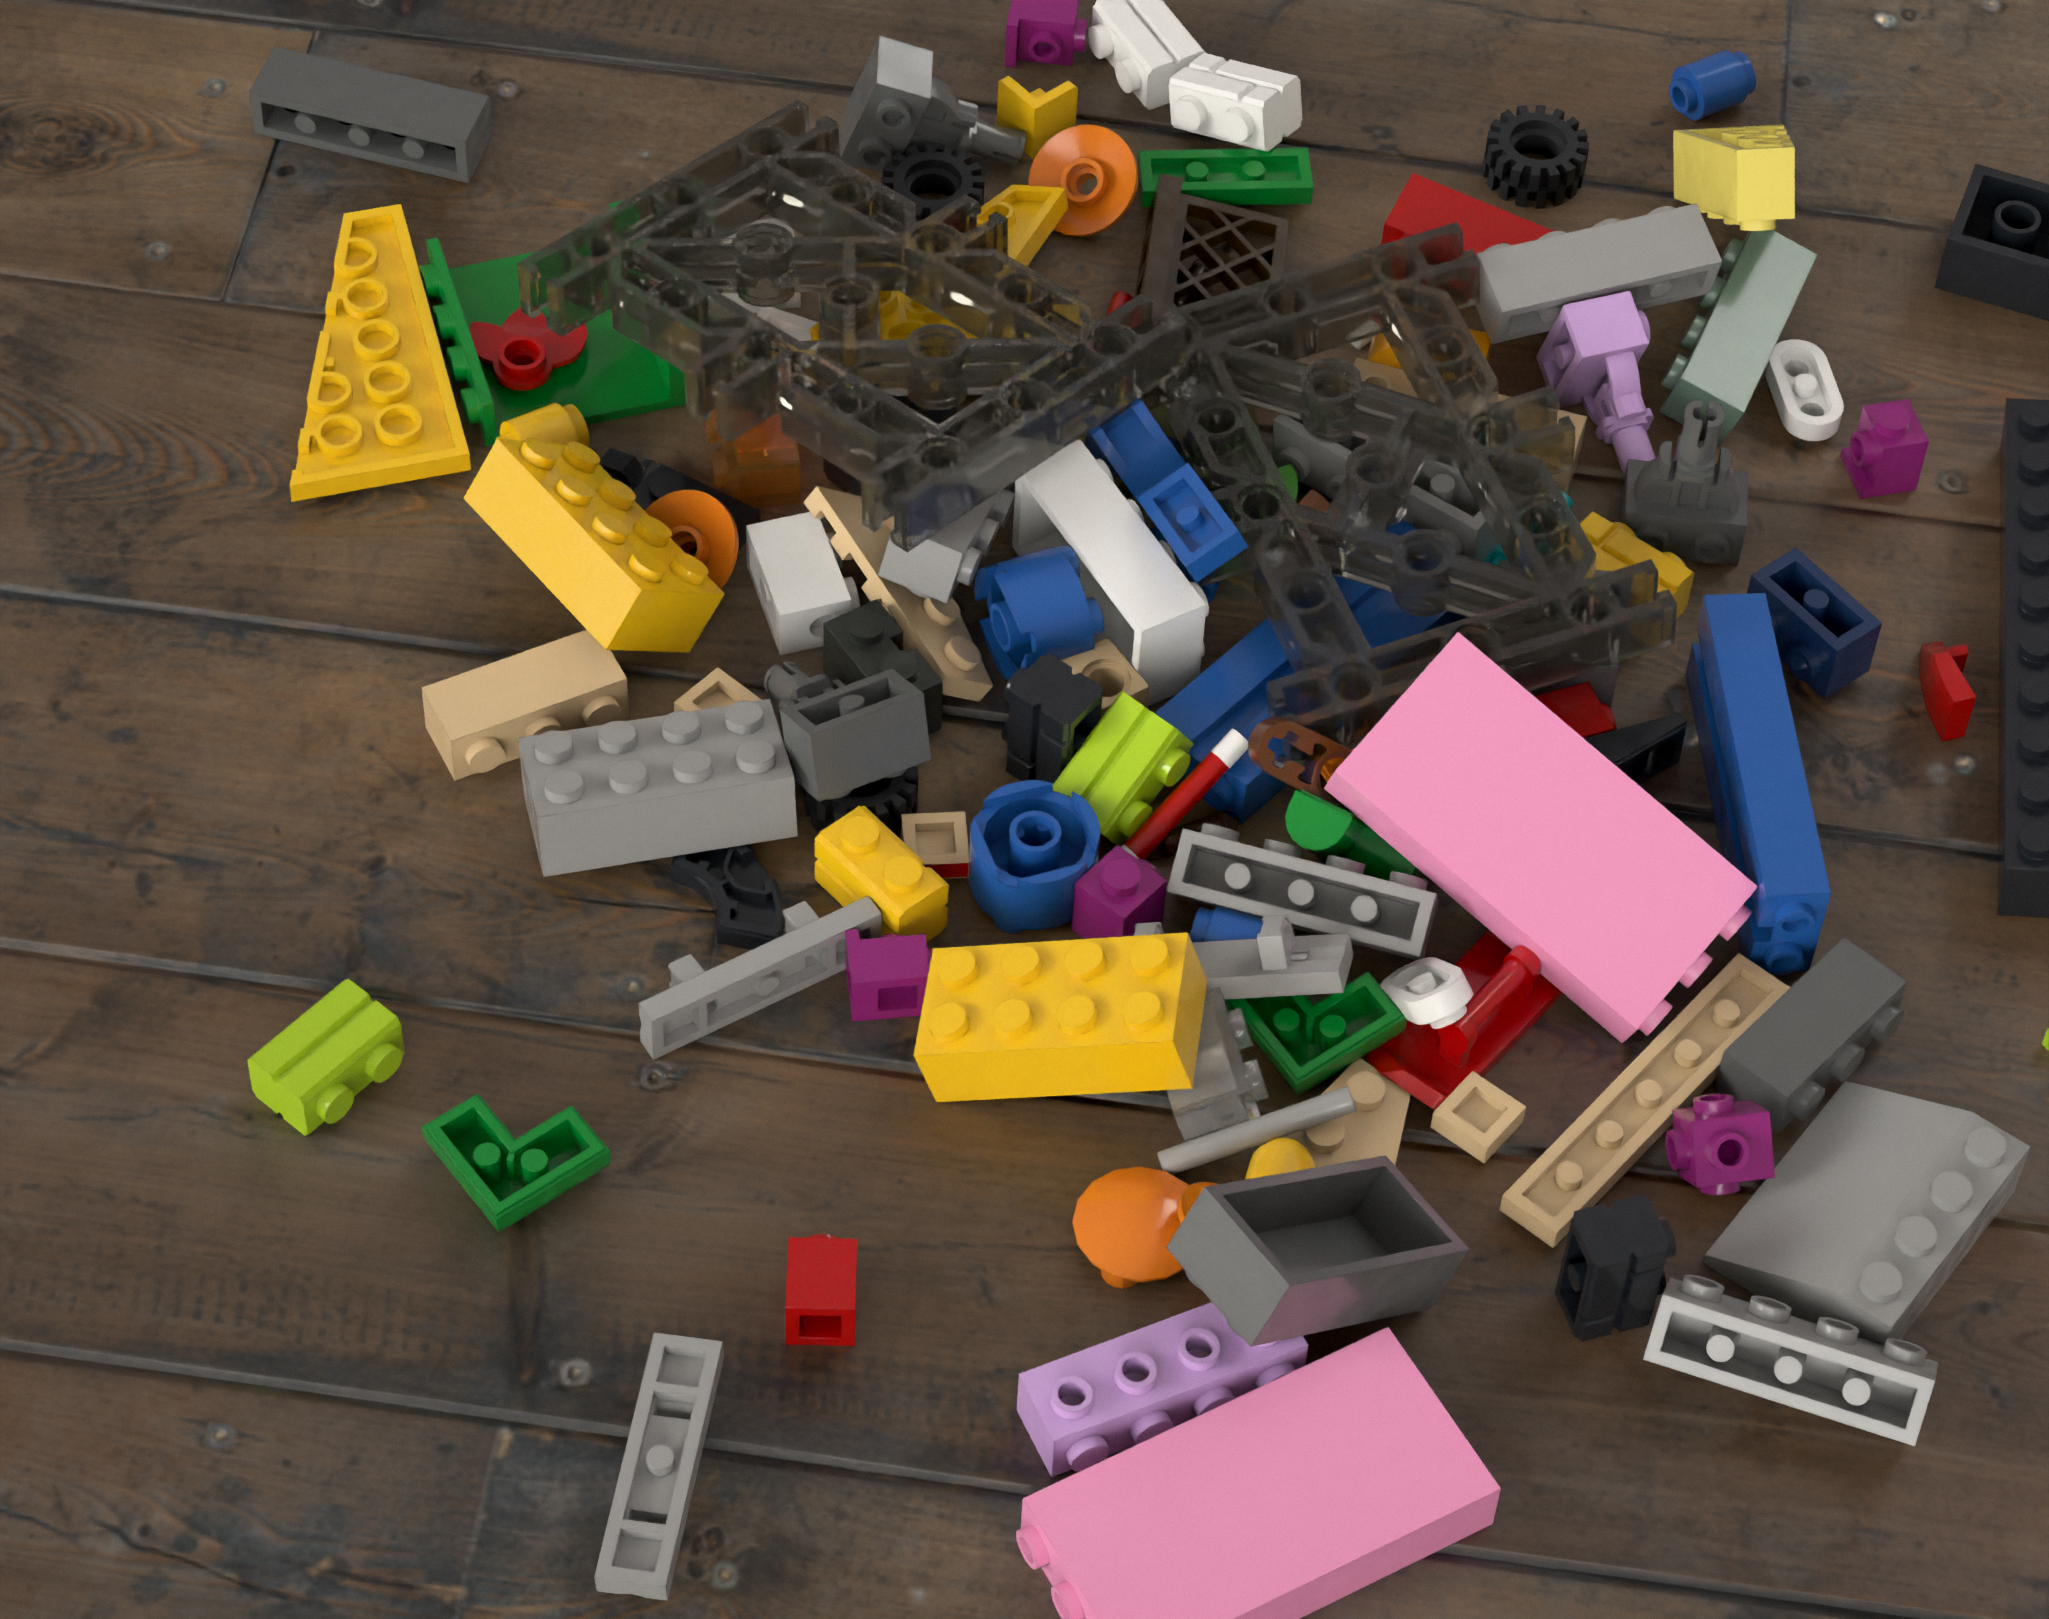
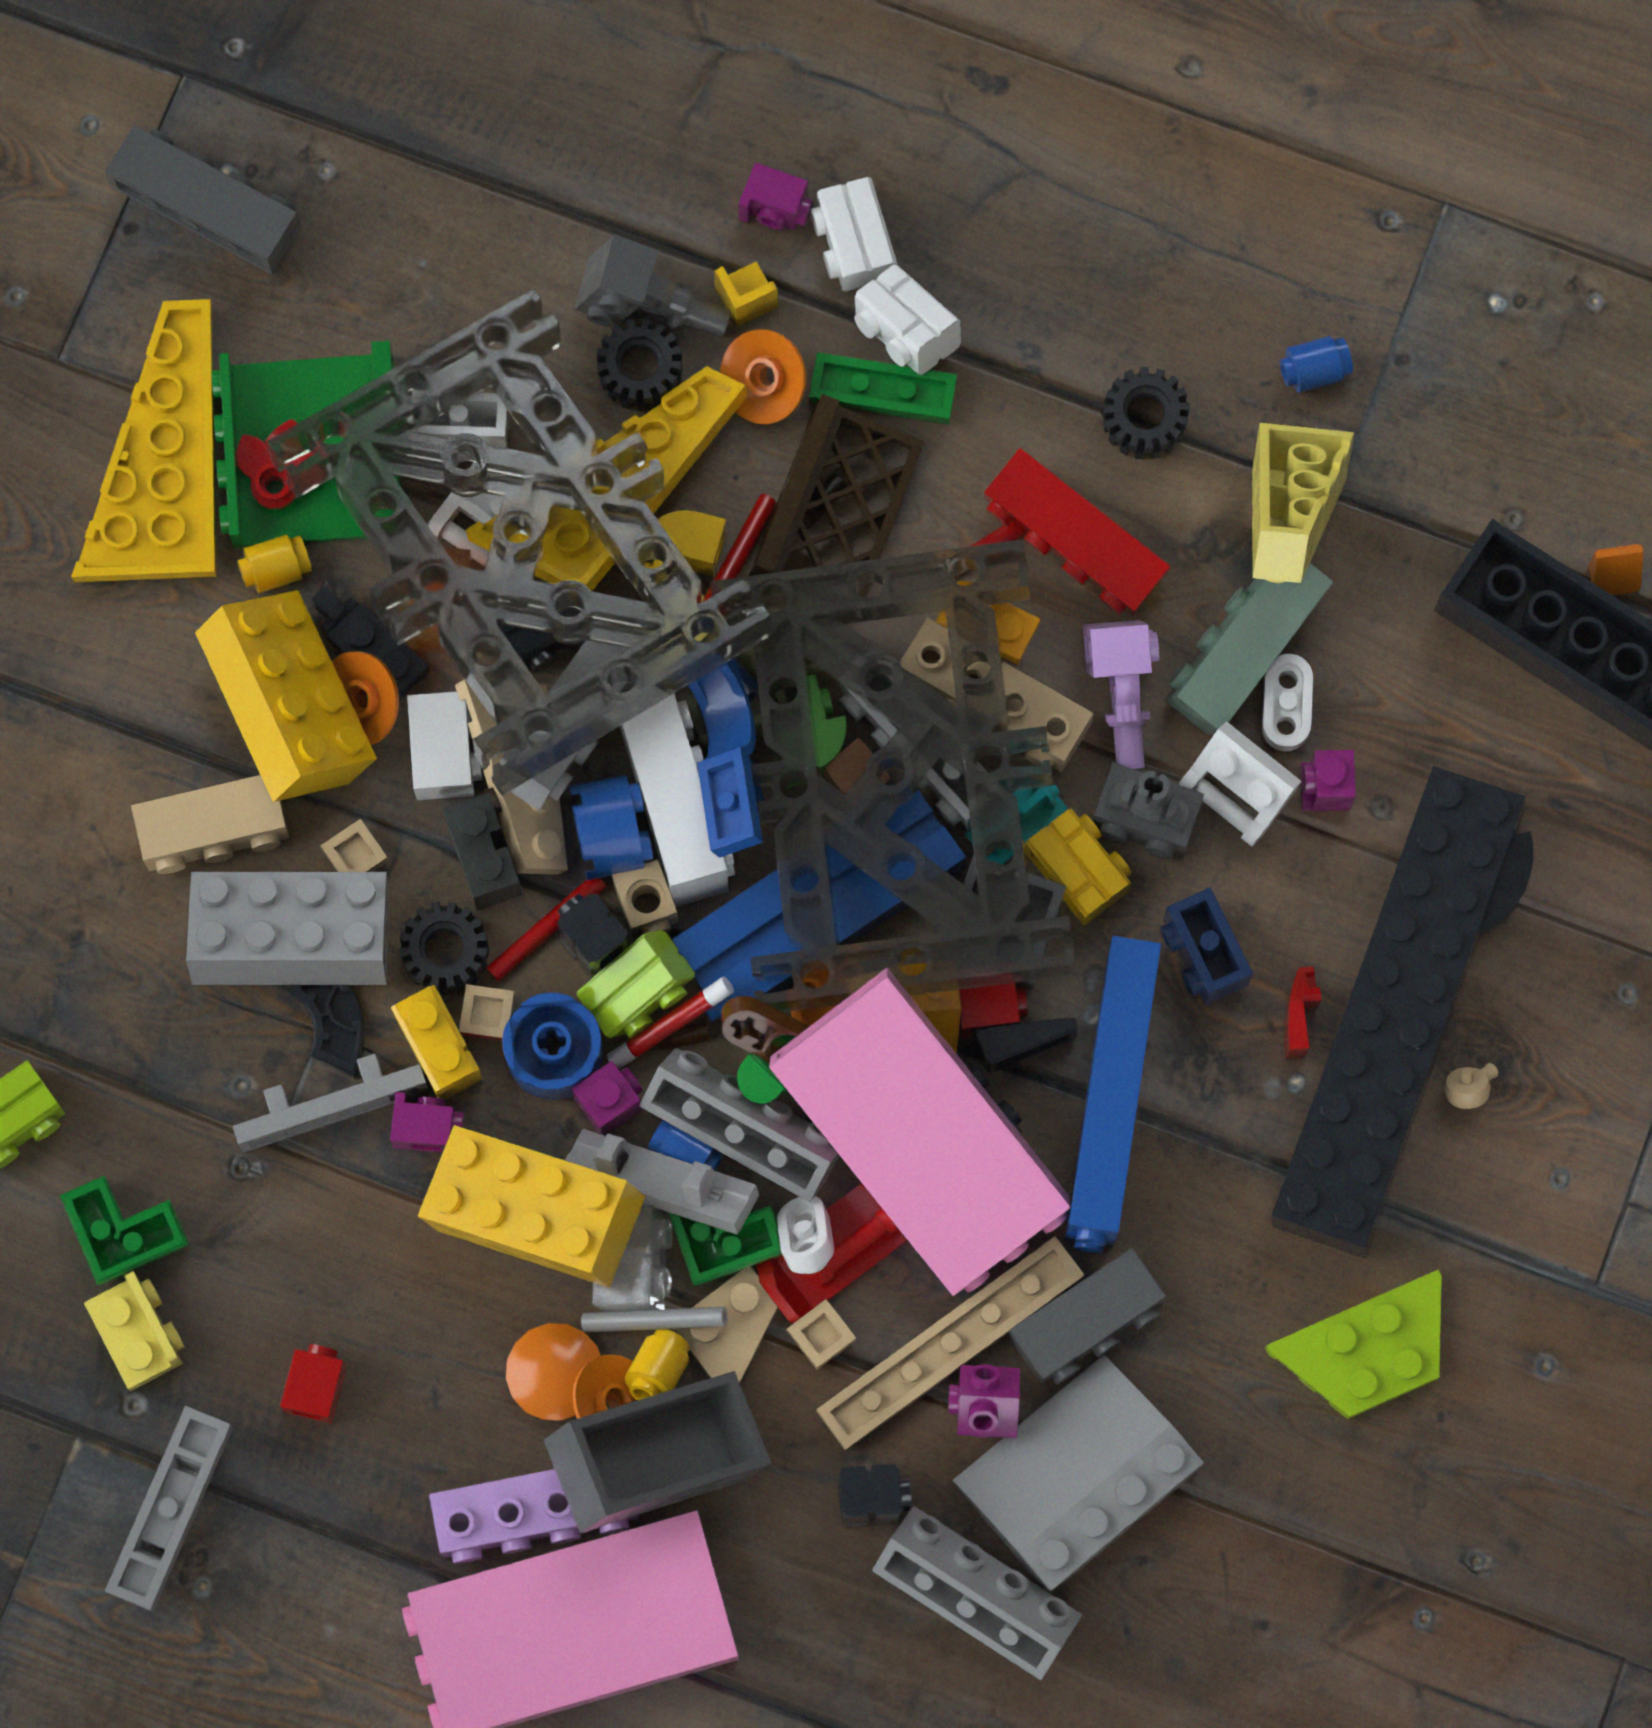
camera: 15 degrees right, 25 degrees up
dark grey brick [764,661,932,802] -> none
light grey brick [1467,203,1722,344] -> none
none -> light yellow bracket [84,1271,185,1392]
none -> red bar [486,878,607,982]
none -> white plate [1178,721,1302,847]

